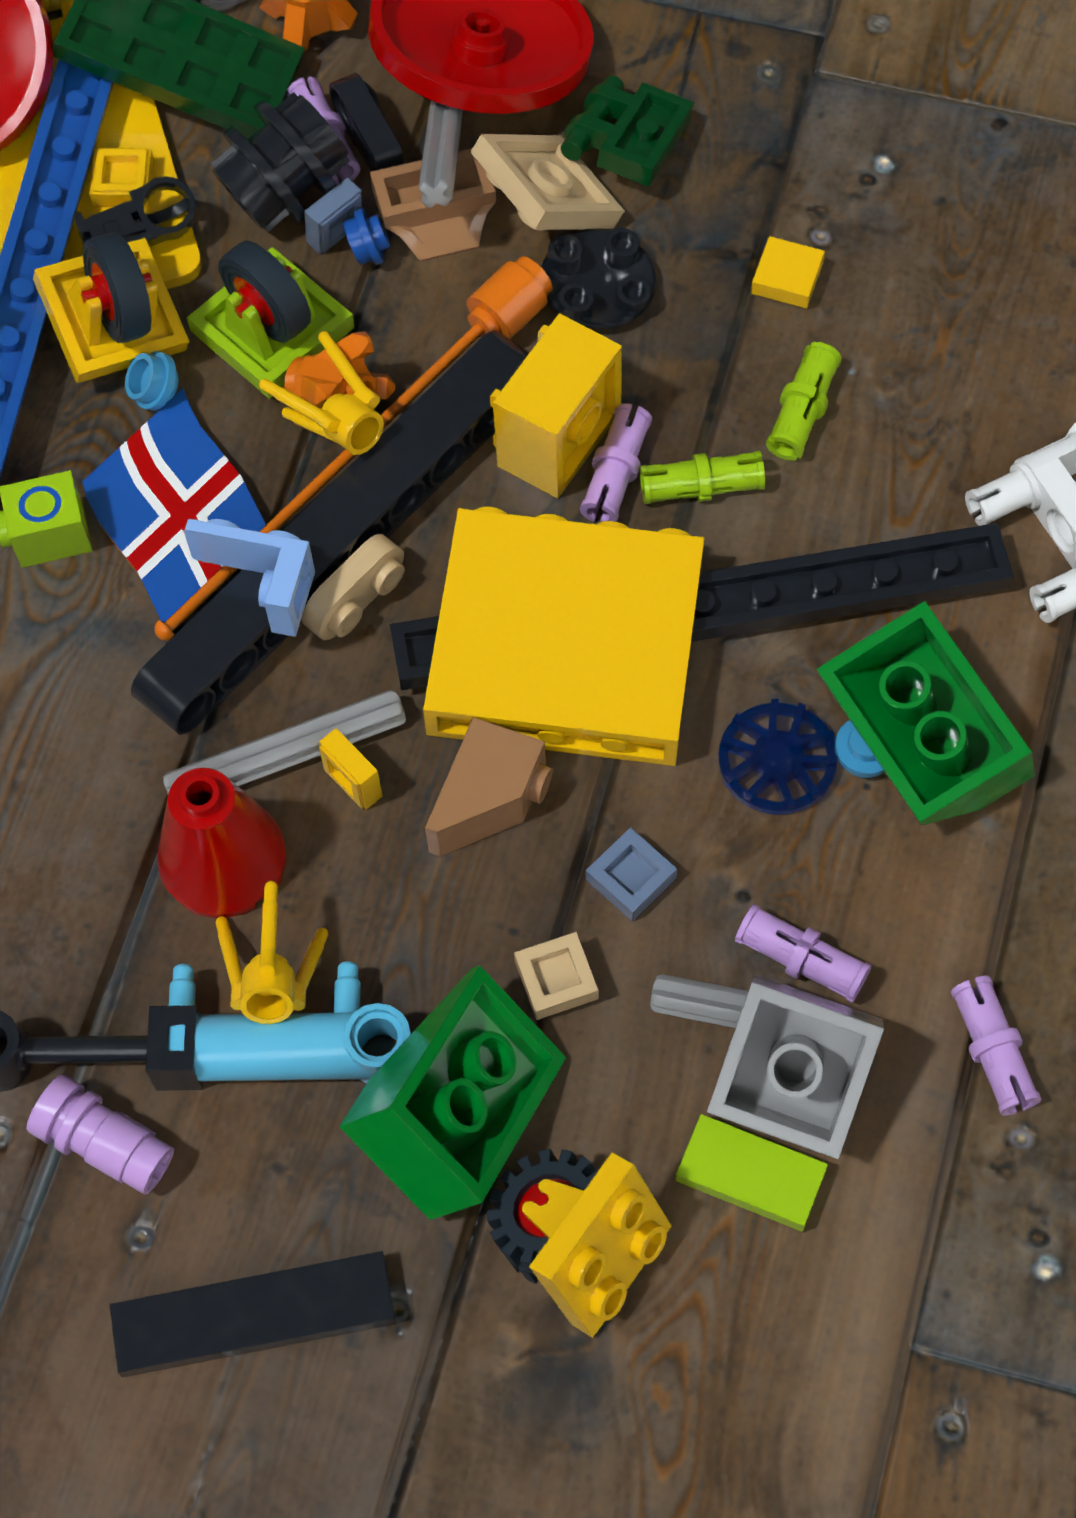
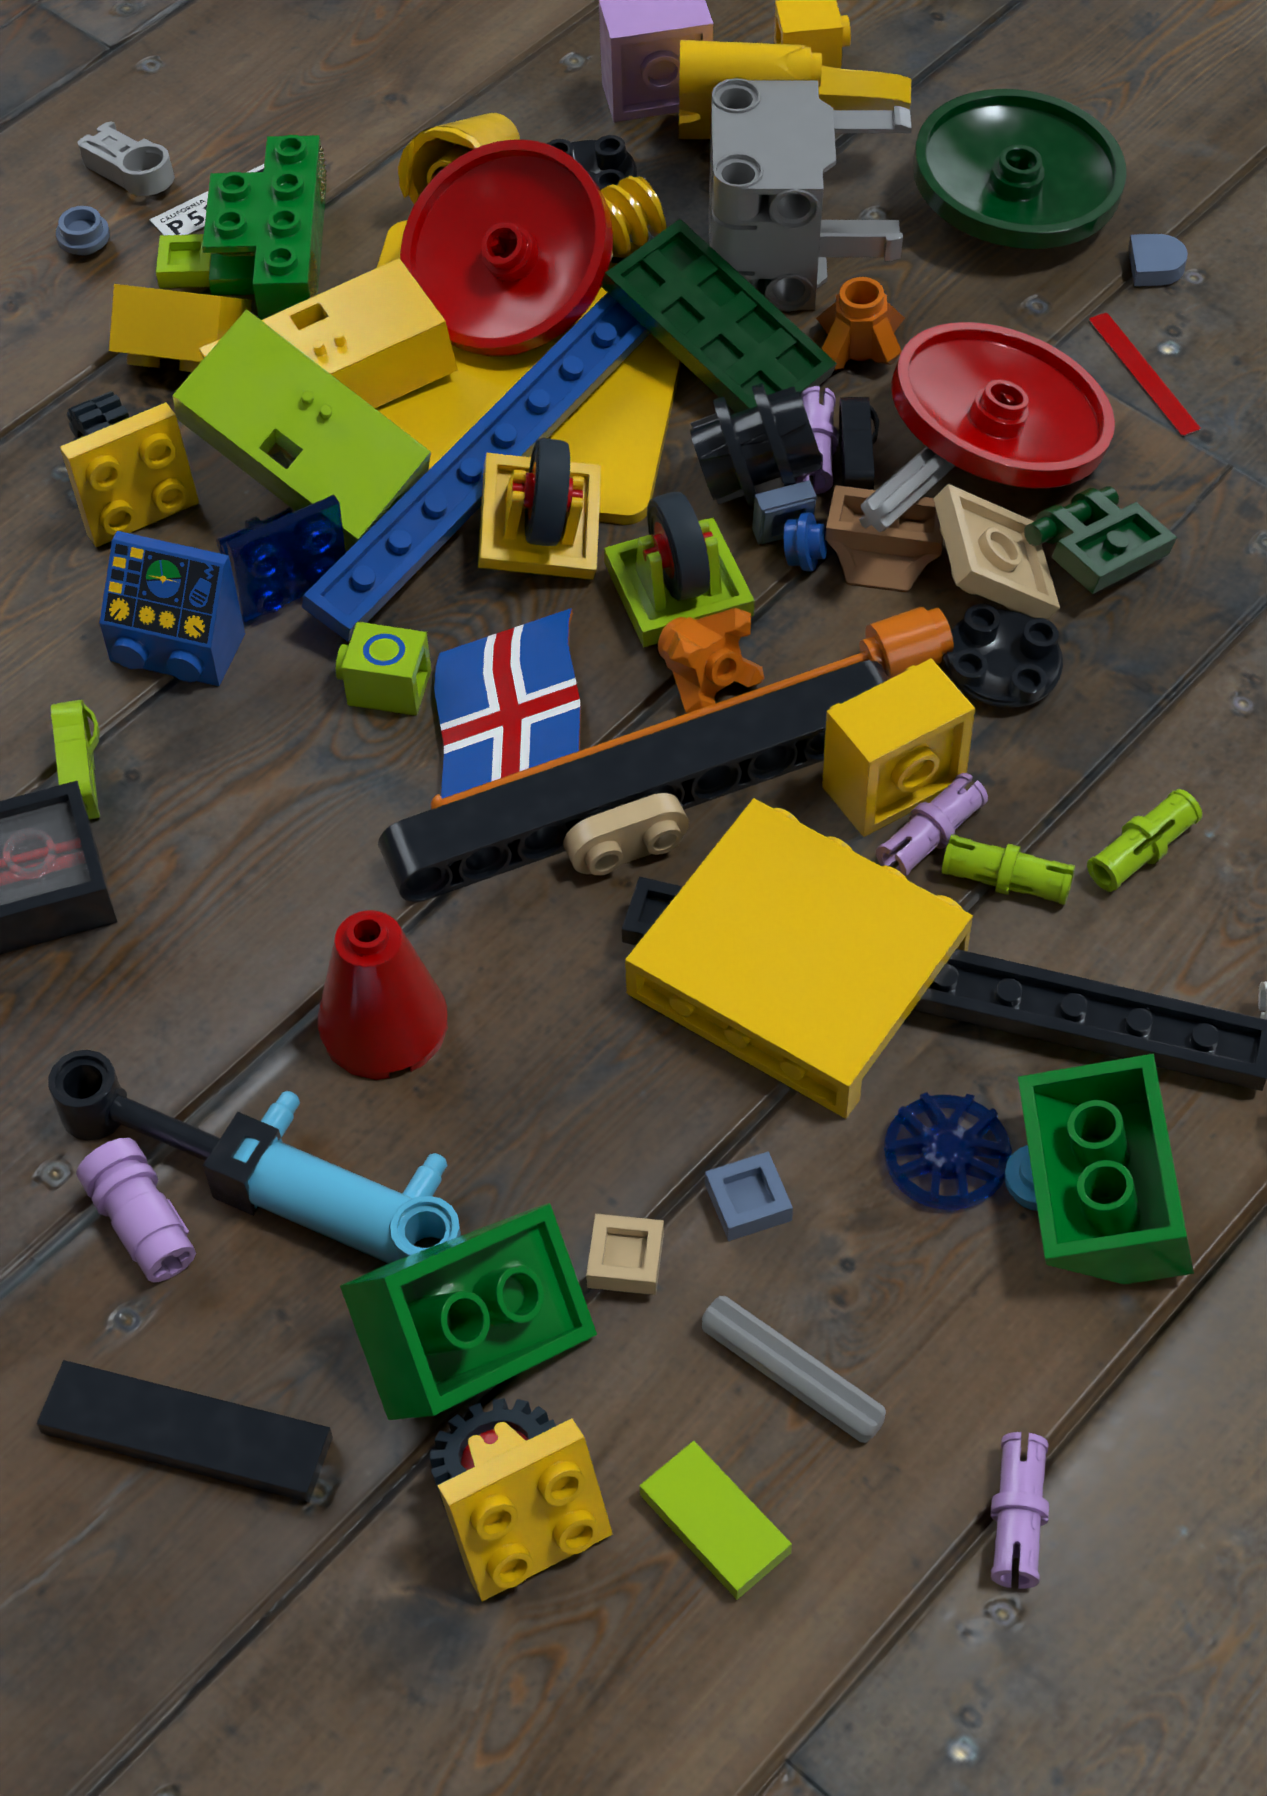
camera: 25 degrees right, 10 degrees down
black piece [75,176,196,247] -> none
yellow tile [89,148,154,207] -> none
dark azure plate [125,351,179,411] -> none
light grey axle [163,690,406,794] -> none
light blue bracket [184,519,315,637] -> none
yellow plant [216,881,329,1024] -> none
yellow plant [259,331,384,455] -> none
yellow tile [319,728,383,810] -> none
medium nougat slope [425,717,553,857] -> none
light grey brick [707,974,884,1159] -> none
lavender pin [735,904,872,1003] -> none
yellow tile [751,236,825,309] -> none

